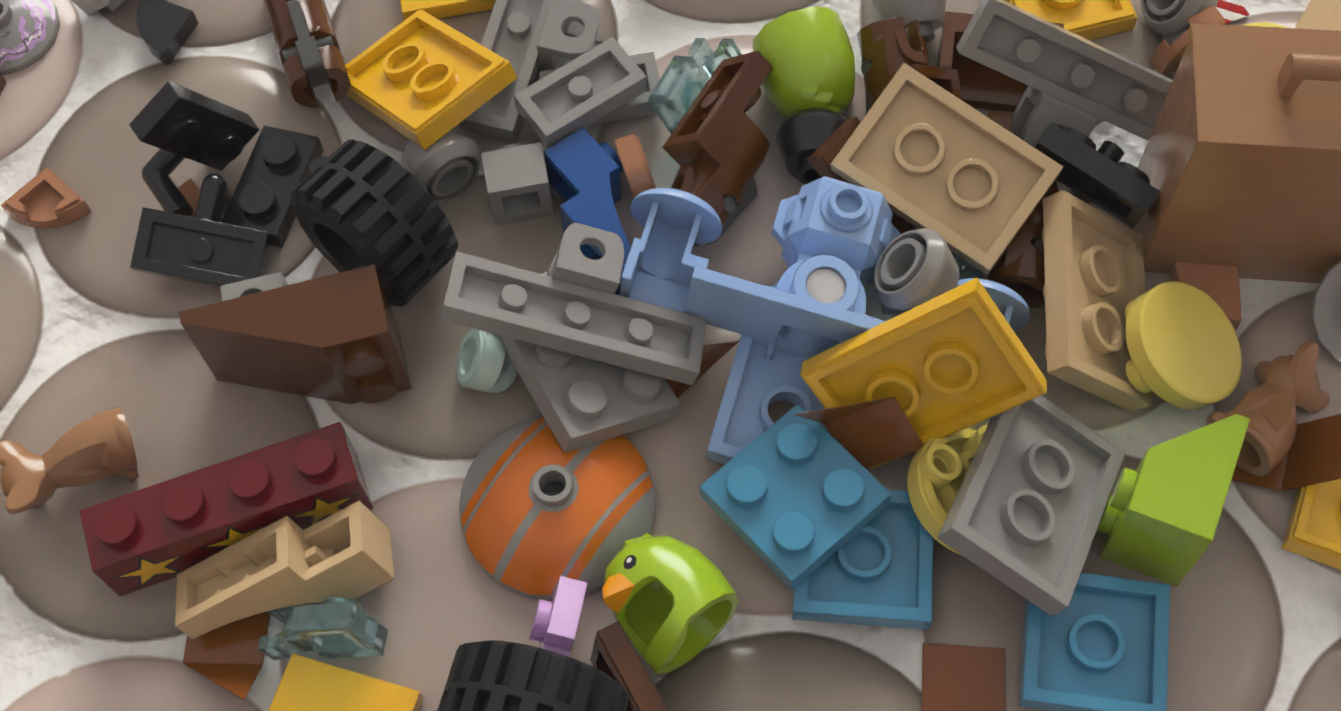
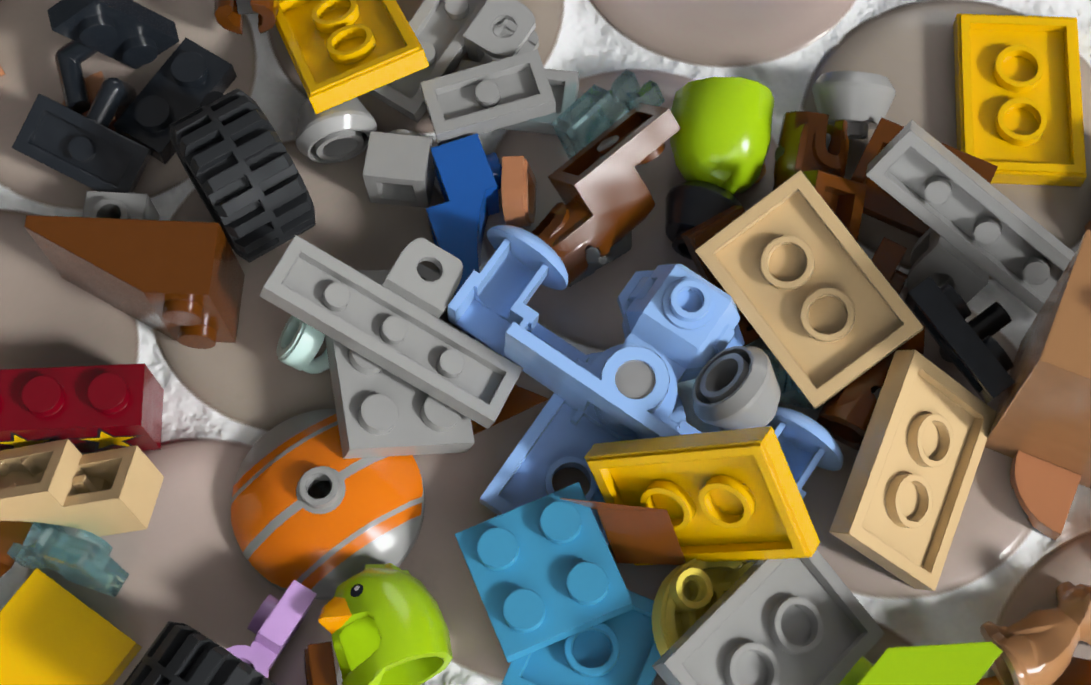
camera: 20 degrees right, 5 degrees up
light yellow tile [1125,281,1242,410] -> none

